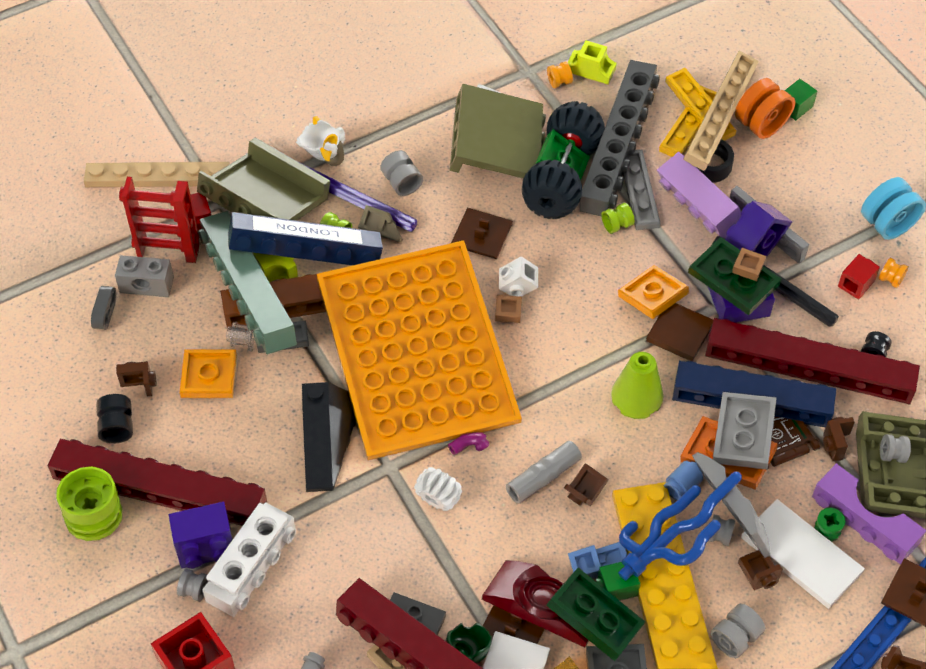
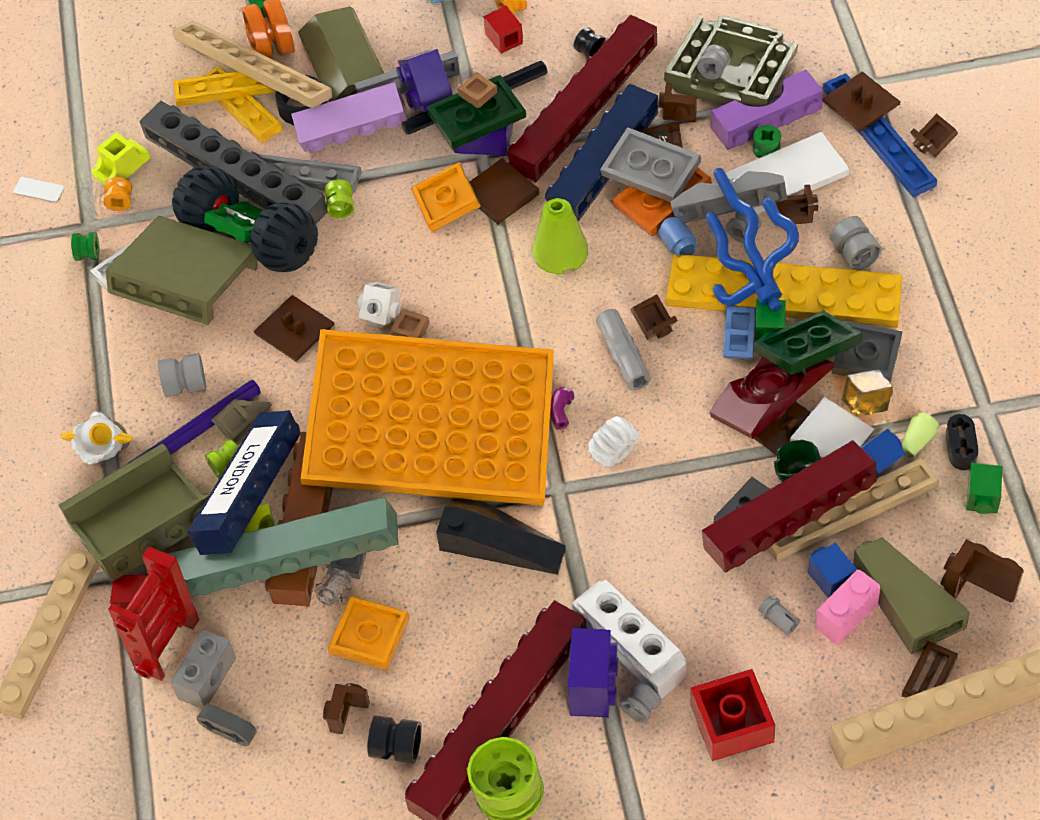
camera: 65 degrees left, 0 degrees up
none -> white sticker [13,177,65,202]
none -> green wheel [71,232,100,261]
none -> olive slope [298,6,384,102]

